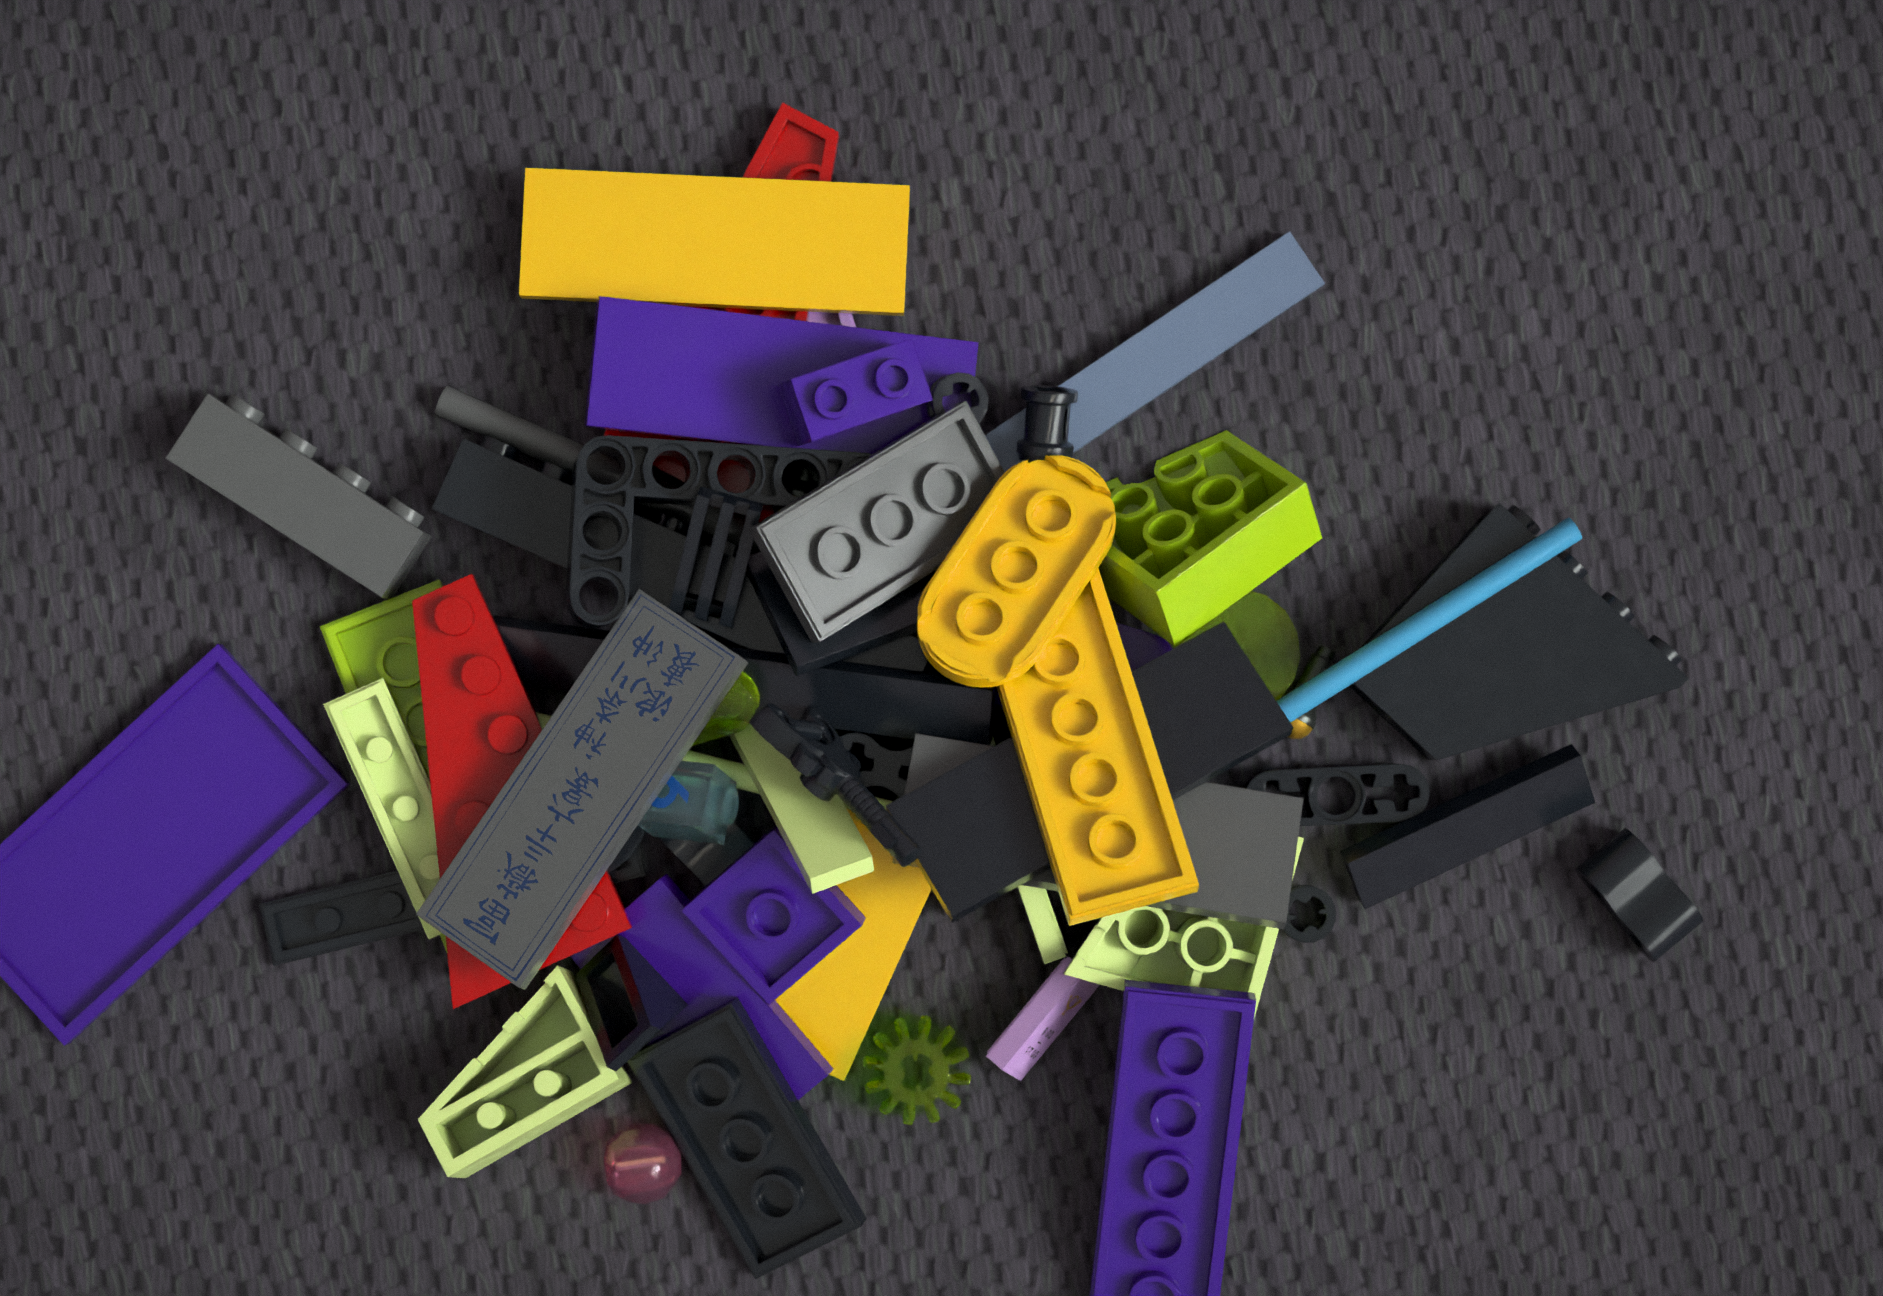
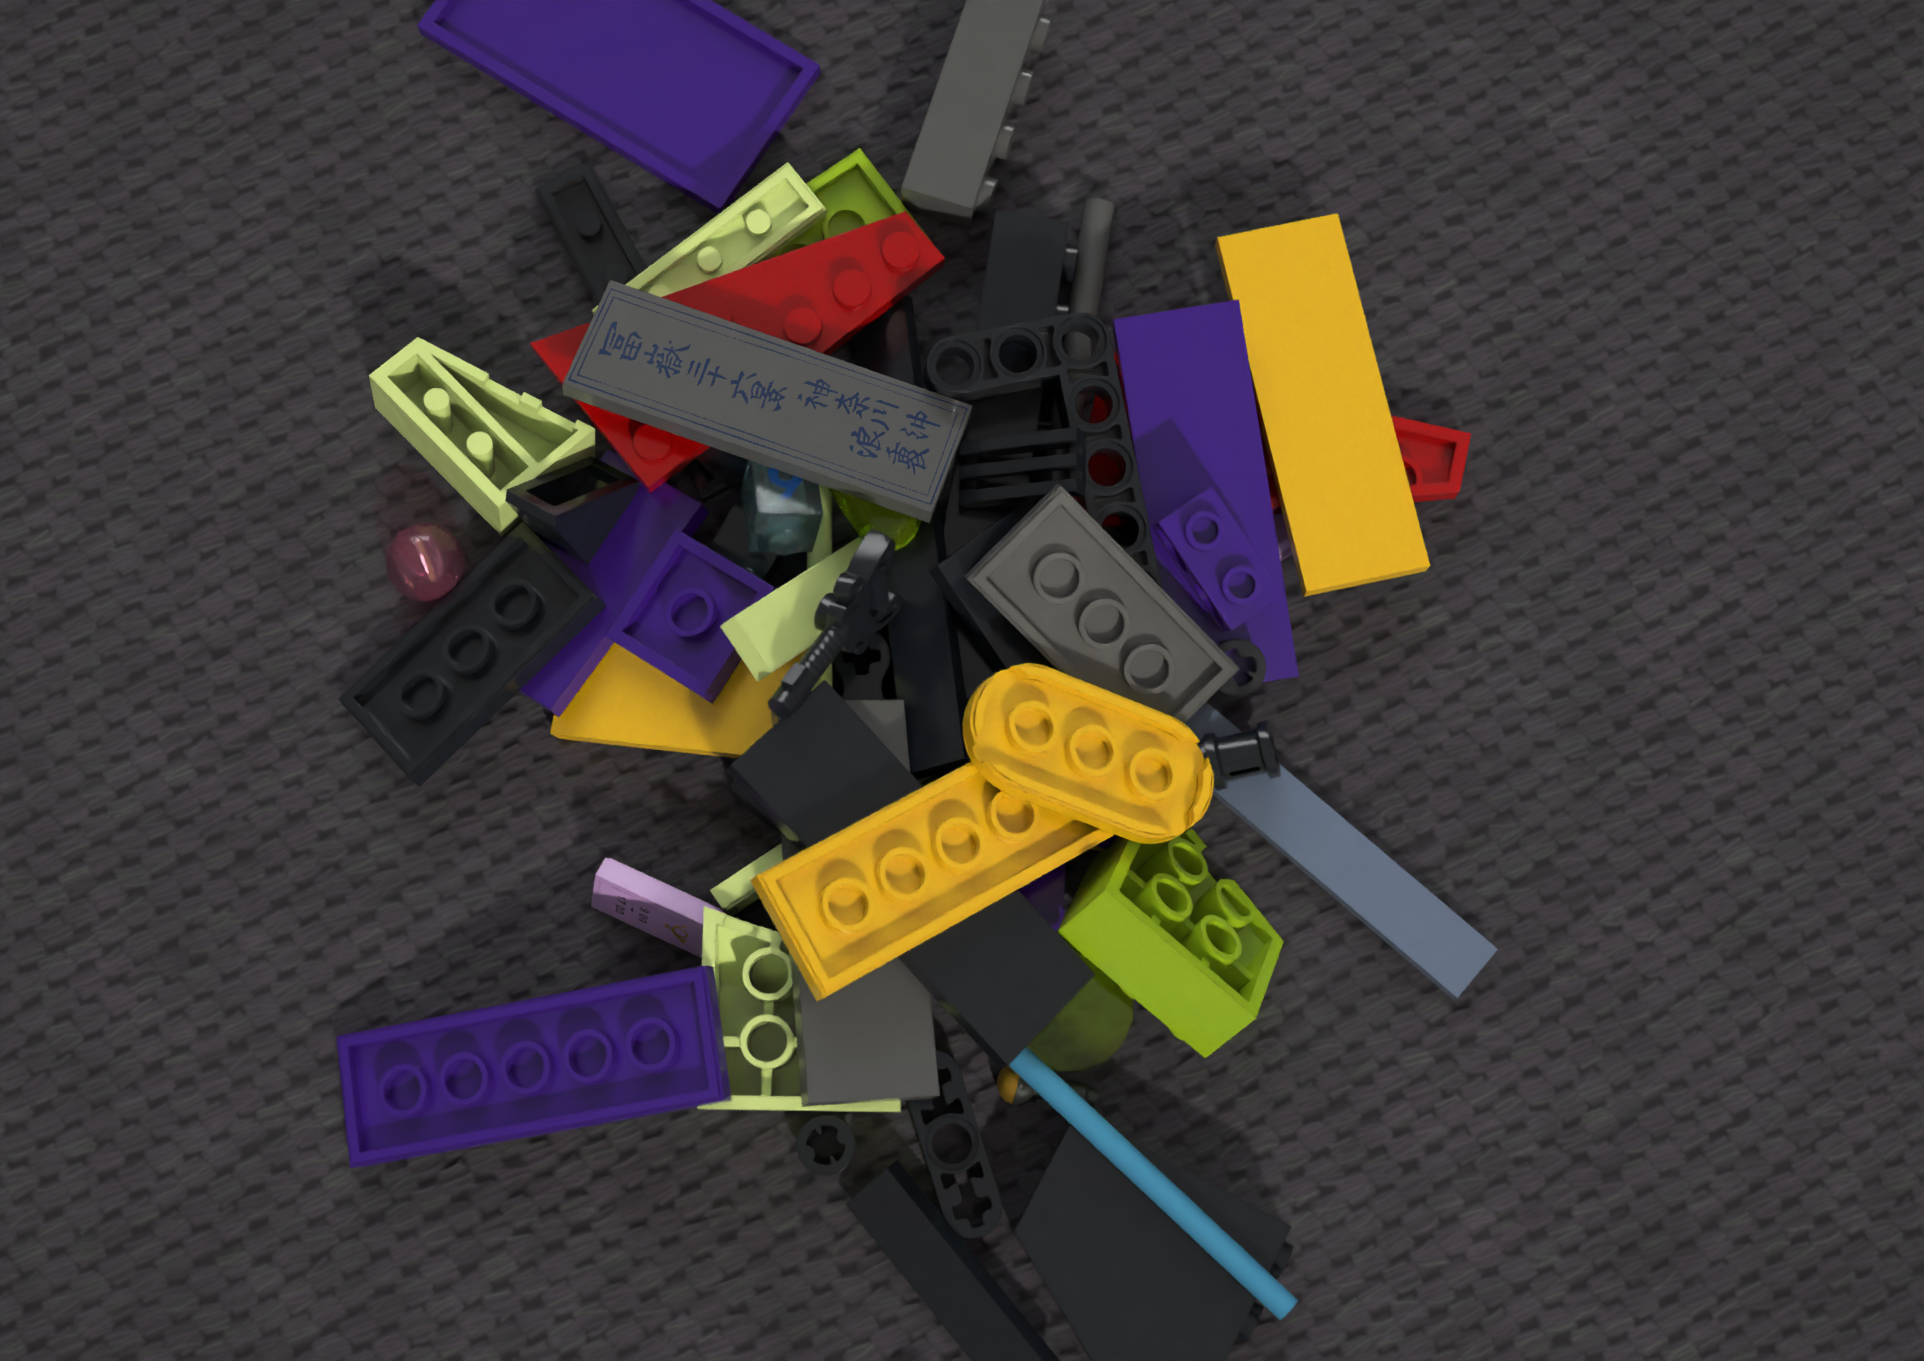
camera: 75 degrees right, 10 degrees down
clear neon green gear [863,1015,971,1125] -> none

